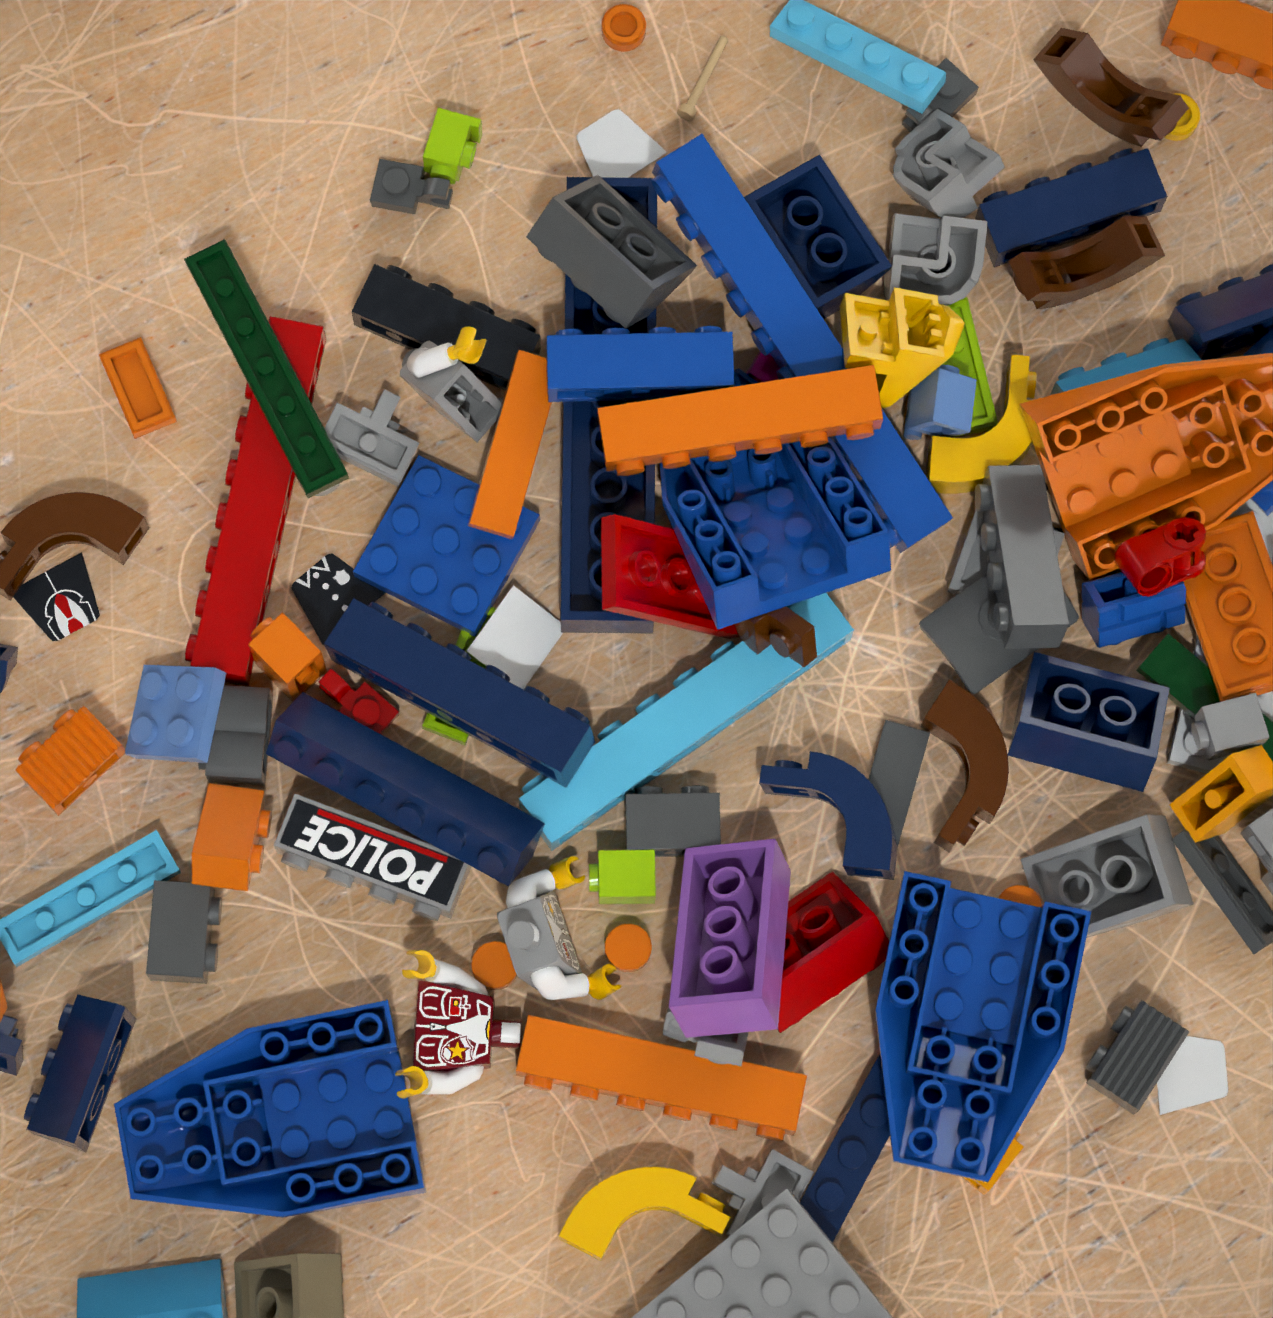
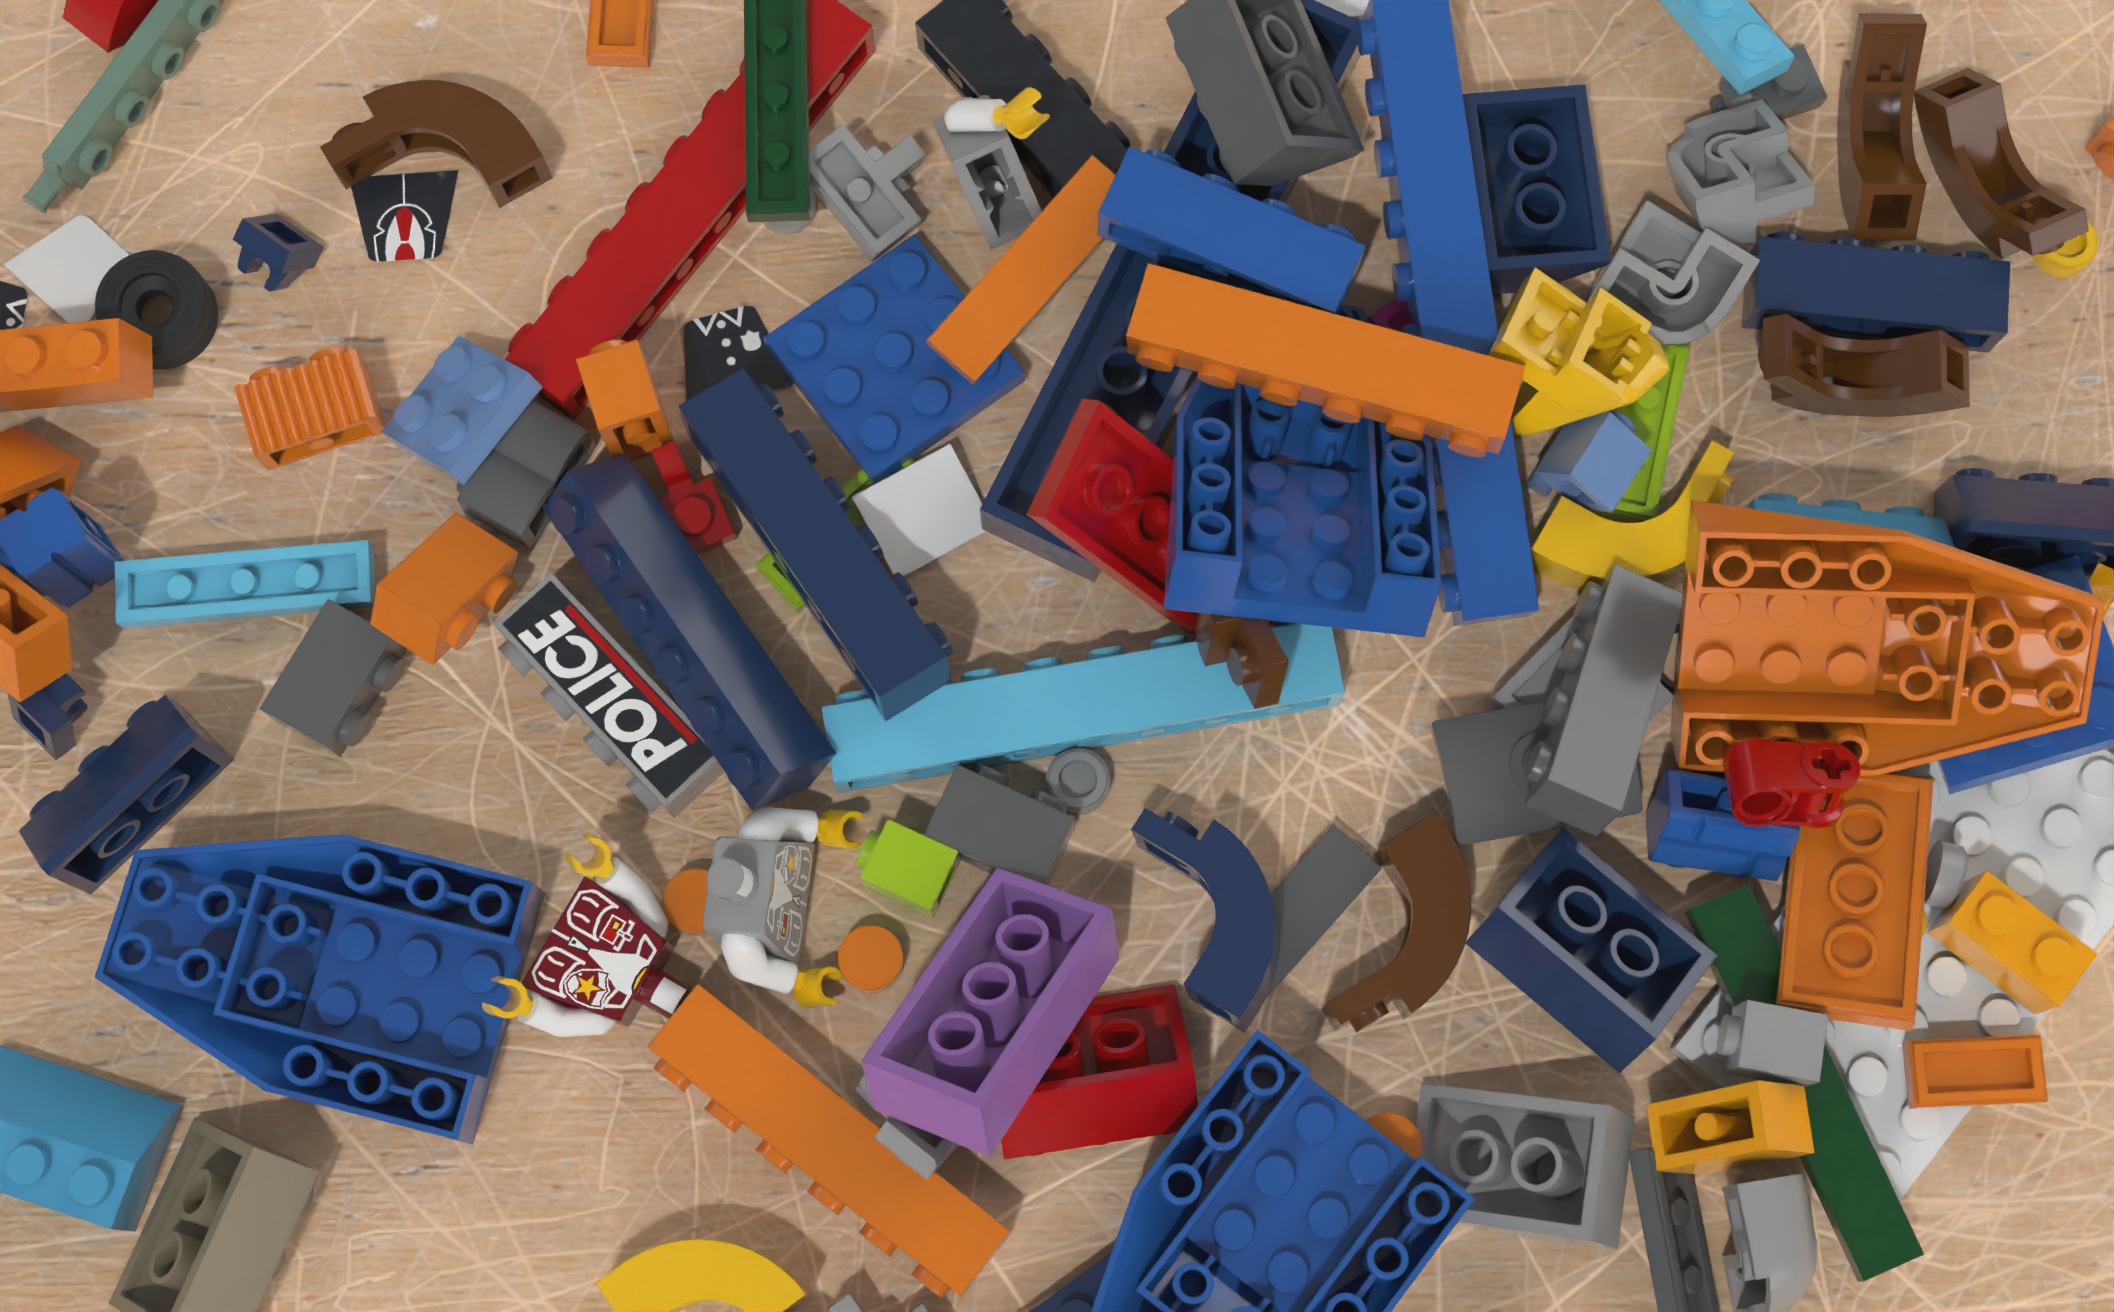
camera: 30 degrees right, 0 degrees up
none -> light grey tile [1046,748,1110,815]
none -> reddish brown arch [1837,13,1927,240]

